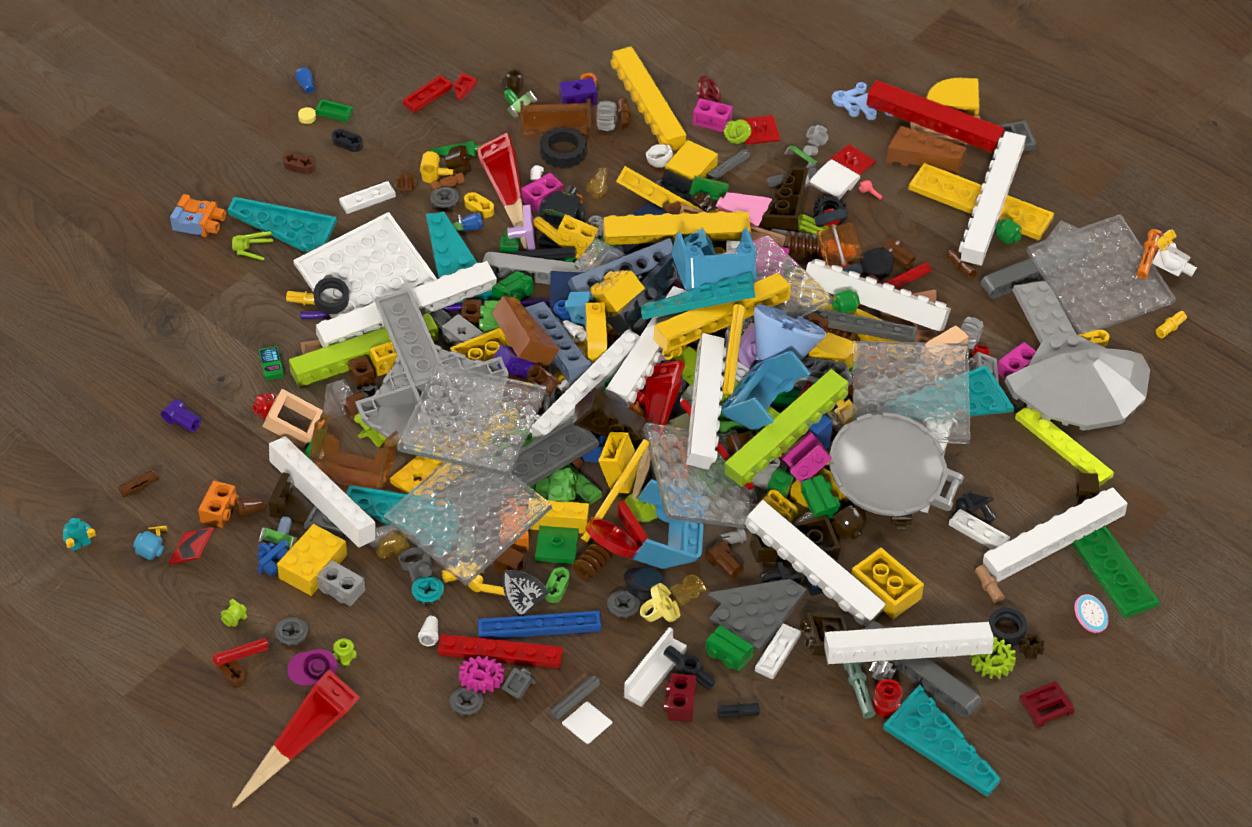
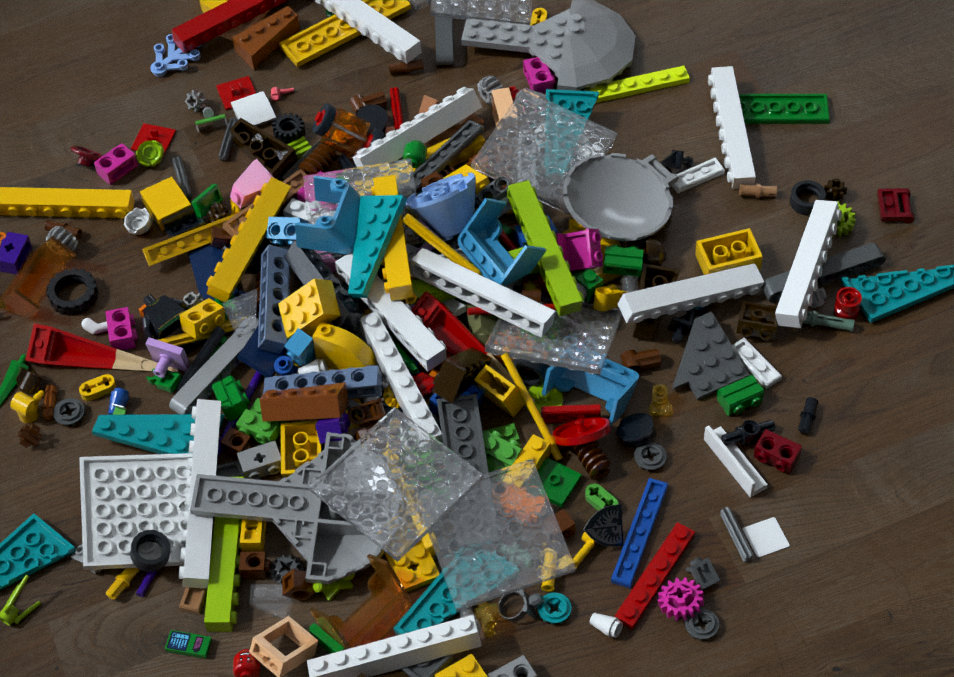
camera: 60 degrees left, 5 degrees up
white tile [339,181,396,214] -> none
clear yellow plate [586,168,608,199] -> none
light yellow tile [640,583,680,622] -> none
light grey pin [720,528,747,545] -> none
green head [995,218,1022,245] -> none
piece [1075,594,1108,633] -> none
dark brown brick [1076,473,1100,504] -> none

